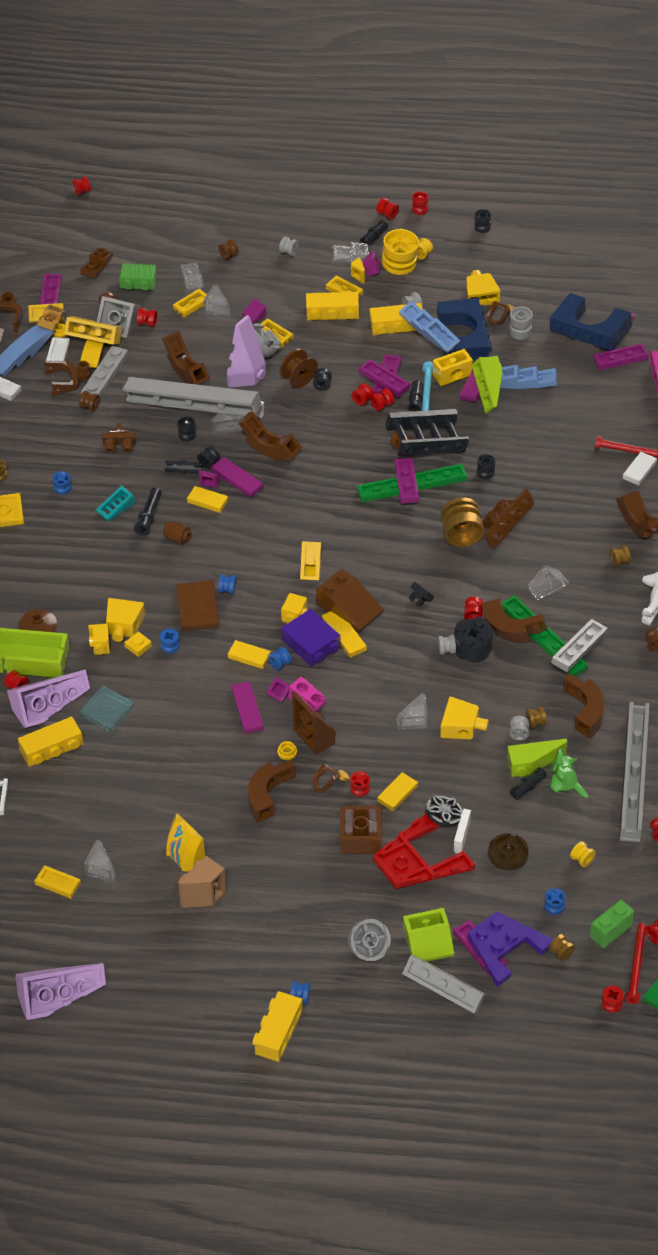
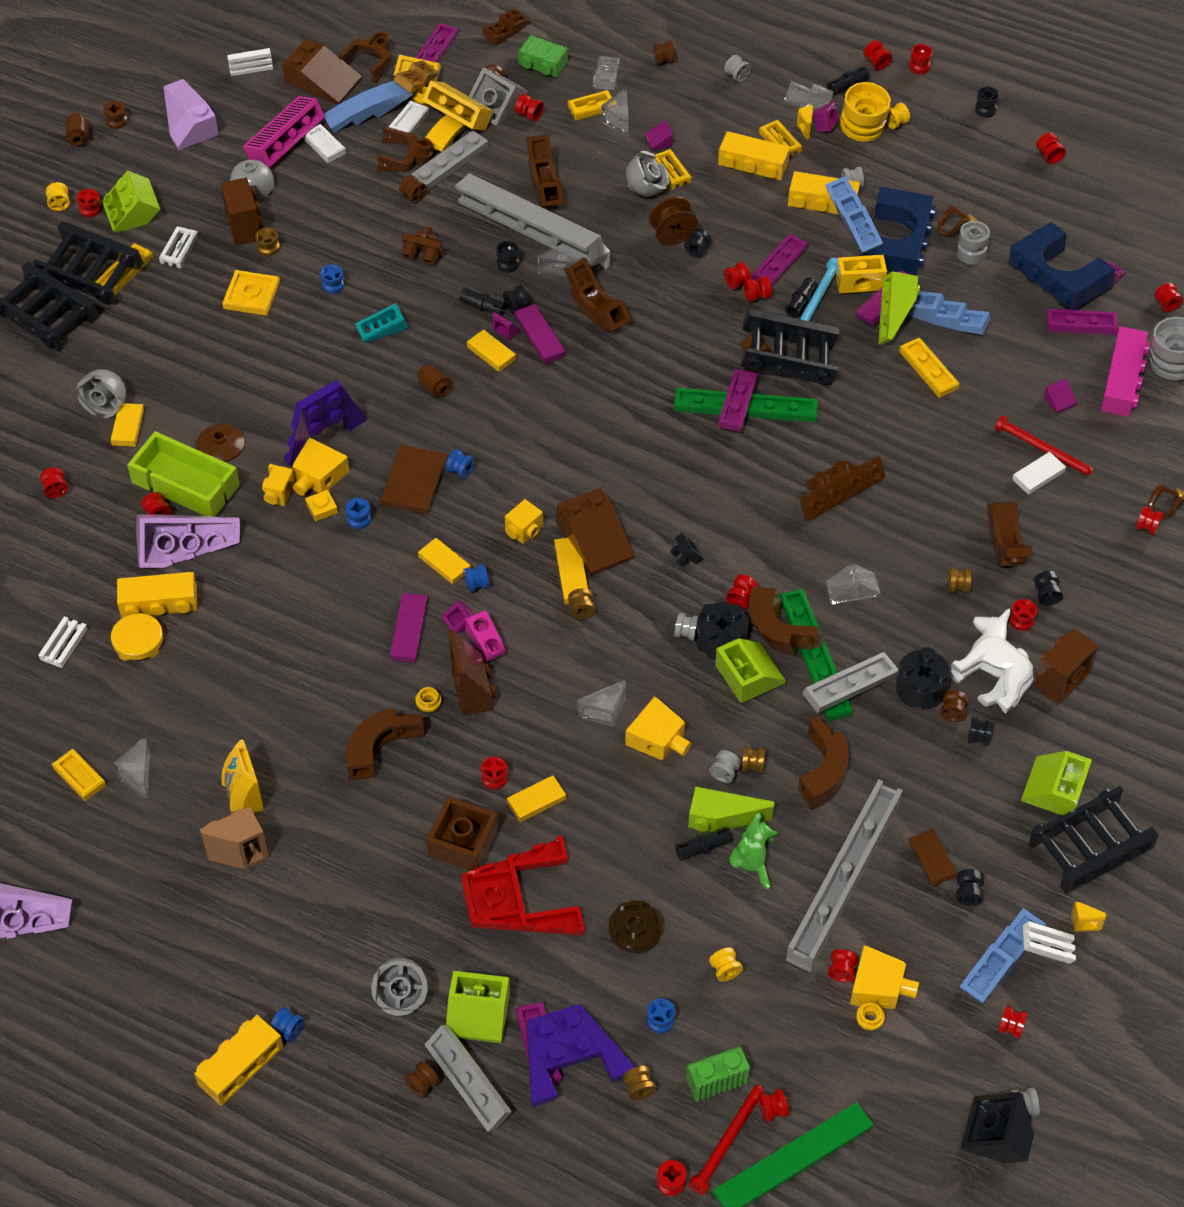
camera: 20 degrees right, 5 degrees up
clear light blue tile [79,686,134,732] -> none
black pin [134,488,162,536] -> none
lavender wedge [227,315,266,388] -> none
dark purple brick [281,608,341,667] -> none
yellow slope [300,541,321,580] -> none
reddish brown piece [313,764,349,793] -> none
magenta tile [359,359,411,397] -> none
wheel [425,795,463,827] -> none
pearl gold wheel [441,497,484,547] -> none
white tile [454,809,471,853] -> none
yellow torso [466,270,500,306] -> none
black wheel [477,454,496,480] -> none
none -> yellow tile [111,613,163,661]
none -> dark purple wing [284,380,367,466]
none -> reddish brown wheel [403,1061,440,1098]
none -> pearl gold wheel [568,588,595,619]
none -> lime slope [715,638,786,703]
none -> black brick [896,647,951,710]
none -> yellow tile [899,337,960,398]
none -> red wheel [1036,133,1066,164]
none -> magenta slope [1044,378,1077,413]

